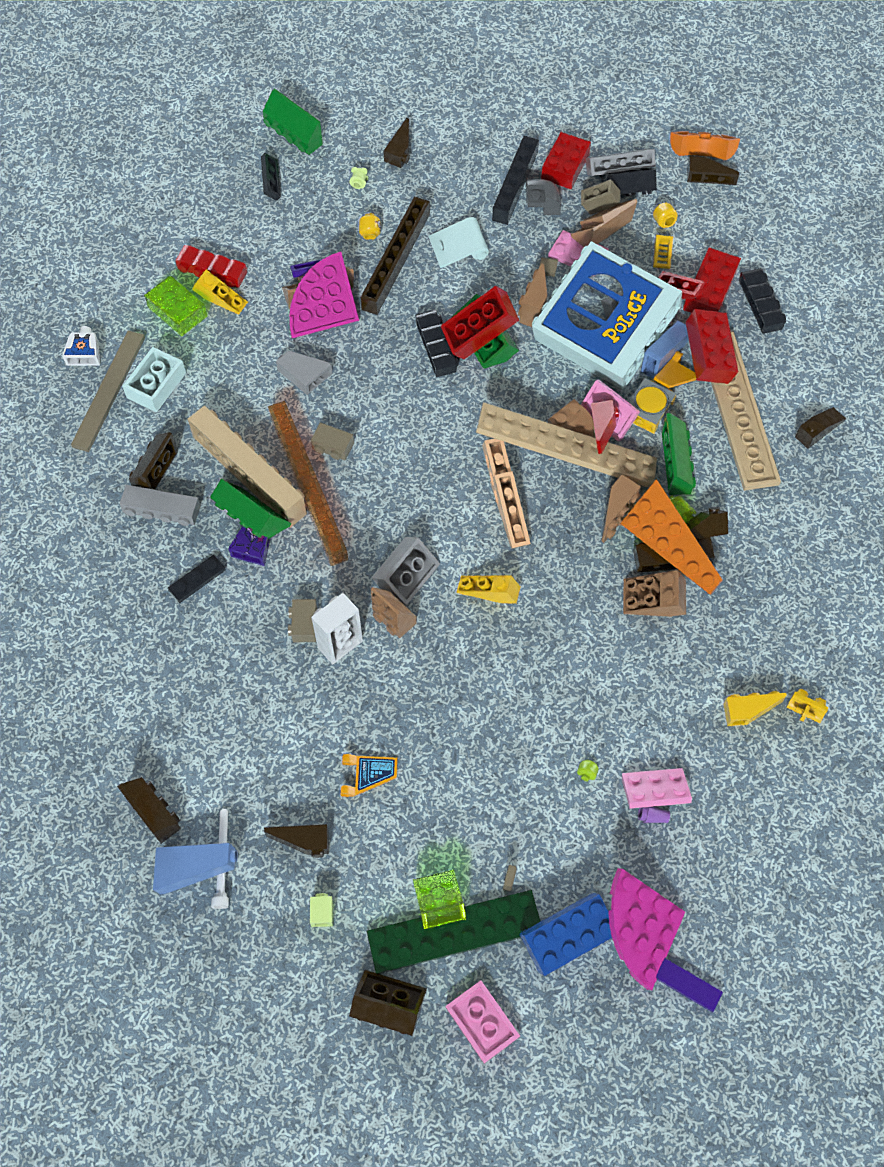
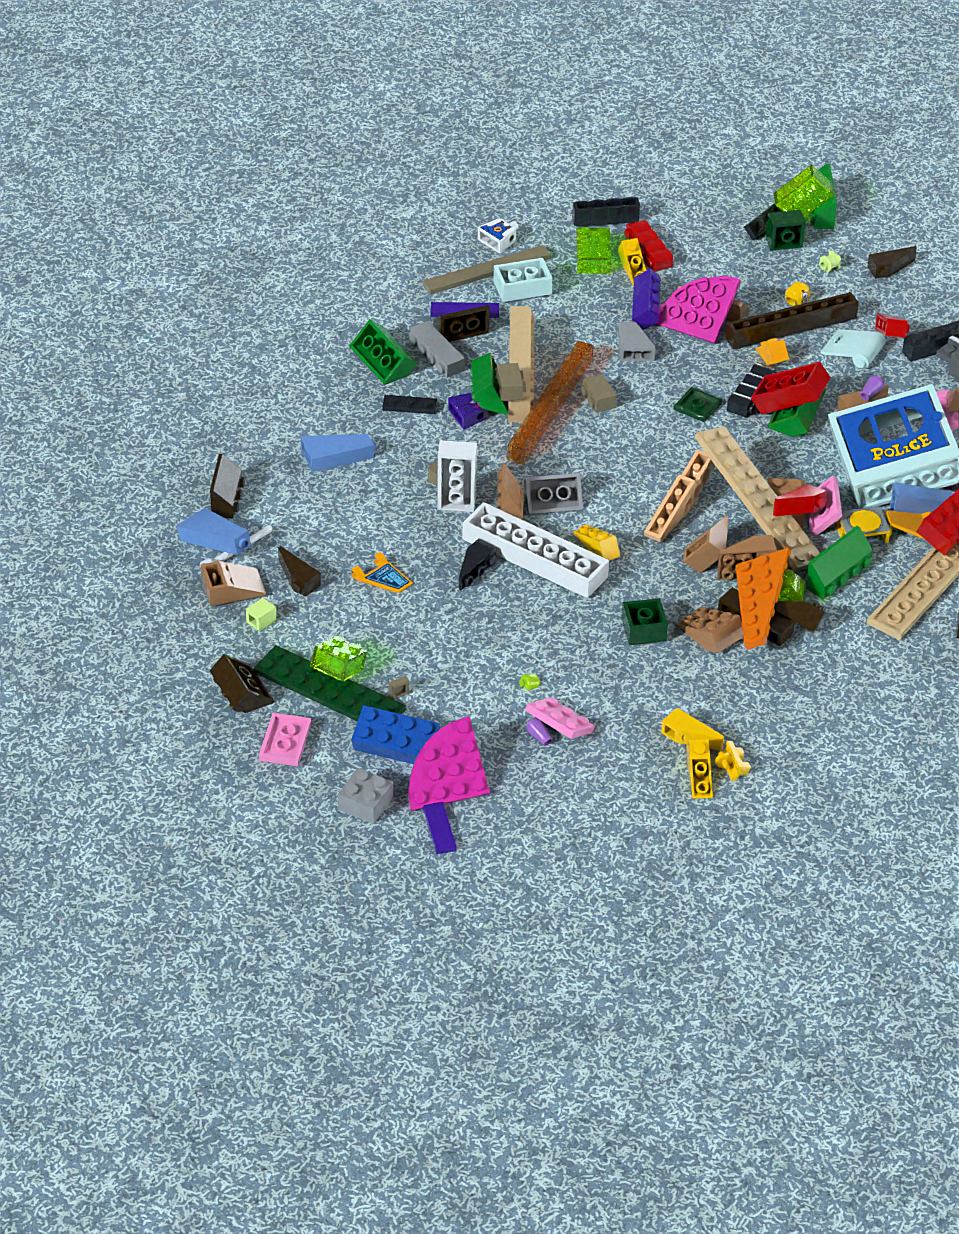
camera: 45 degrees right, 20 degrees down
none -> medium nougat slope [201,561,266,606]
none -> medium blue slope [301,434,376,472]
none -> light grey brick [338,768,394,824]
none -> green slope [349,319,418,385]
none -> dark purple tile [430,302,499,318]
none -> black slope [459,538,497,590]
none -> white brick [462,502,609,598]
none -> dark tan brick [496,363,526,401]
none -> black brick [572,197,640,227]
none -> dark green brick [621,598,668,645]
none -> dark purple brick [632,268,661,330]
none -> dark green tile [673,387,722,422]
none -> medium nougat slope [683,515,728,573]
none -> yellow slope [686,739,713,799]
none -> light orange slope [755,338,789,365]
none -> dark green brick [766,210,806,251]
none -> clear neon green brick [773,164,835,218]
none -> medium lavender cone [860,375,885,401]
none -> red slope [875,312,910,338]

